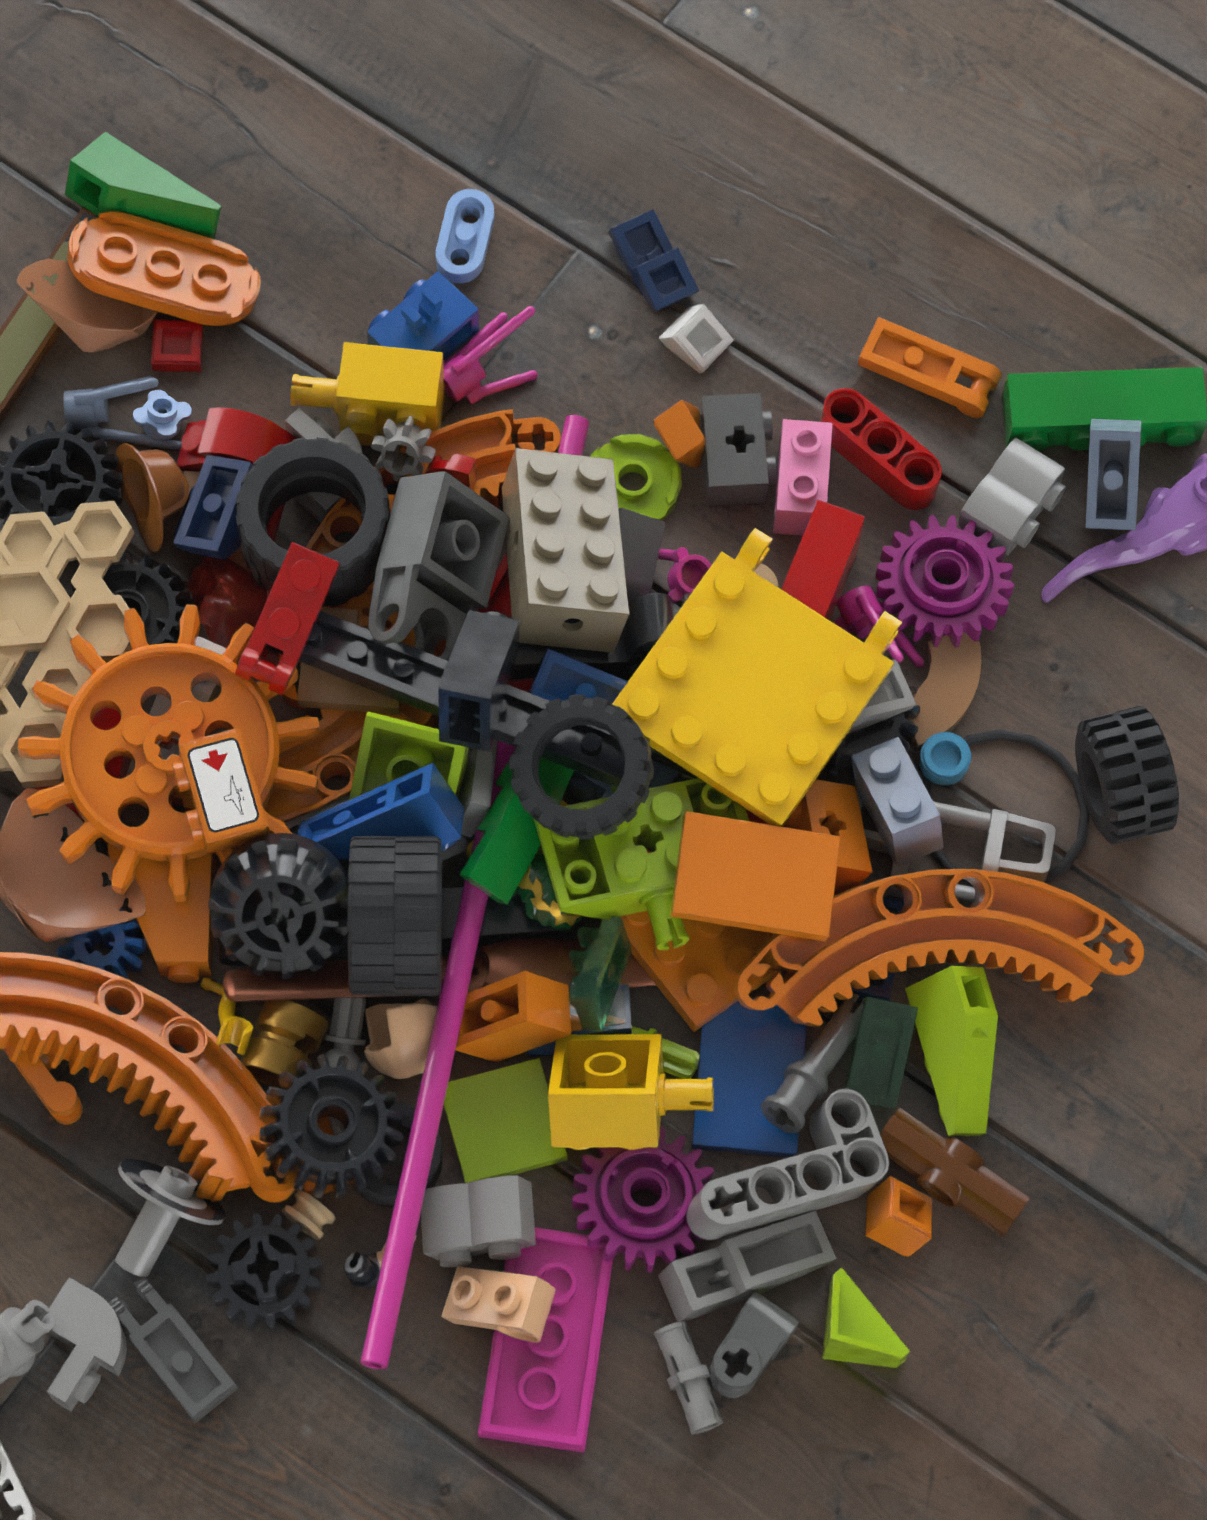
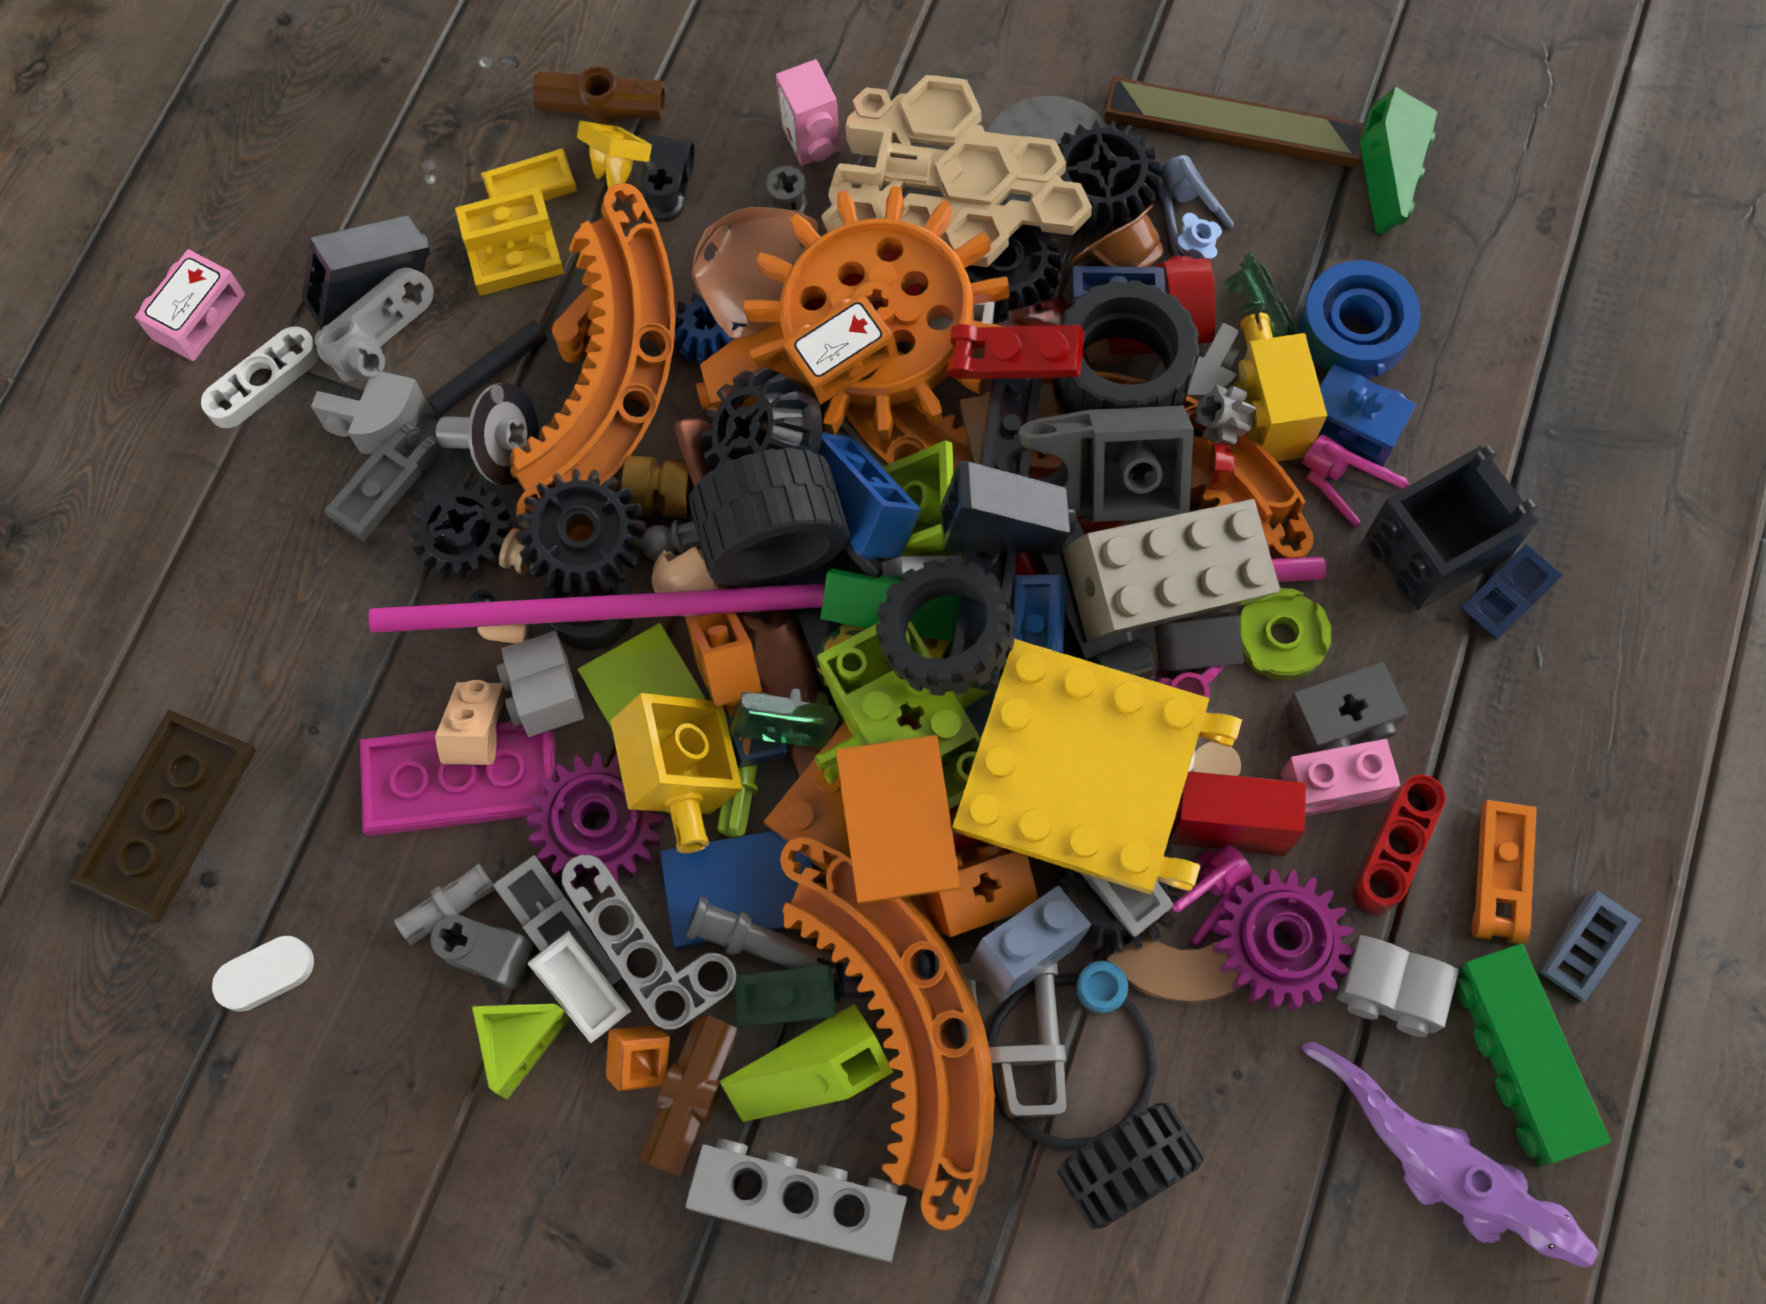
camera: 80 degrees right, 0 degrees up
nougat piece [17,259,157,353] -> none
orange tile [67,212,261,326] -> none
red tile [151,320,204,372] -> none
yellow piece [201,977,253,1055] -> none
light blue plate [436,189,494,283] -> none
orange slope [653,400,705,468] -> none
white slope [659,304,734,373] -> none
sand blue brick [1086,419,1141,530] -> none
none -> black piece [426,320,547,417]
none -> white tile [528,930,631,1043]
none -> light grey brick [685,1138,907,1264]
none -> clear green plate [1224,252,1300,337]
none -> blue piece [1299,260,1421,380]
none -> black container [1365,445,1538,611]
none -> sand blue slope [1539,890,1641,1003]

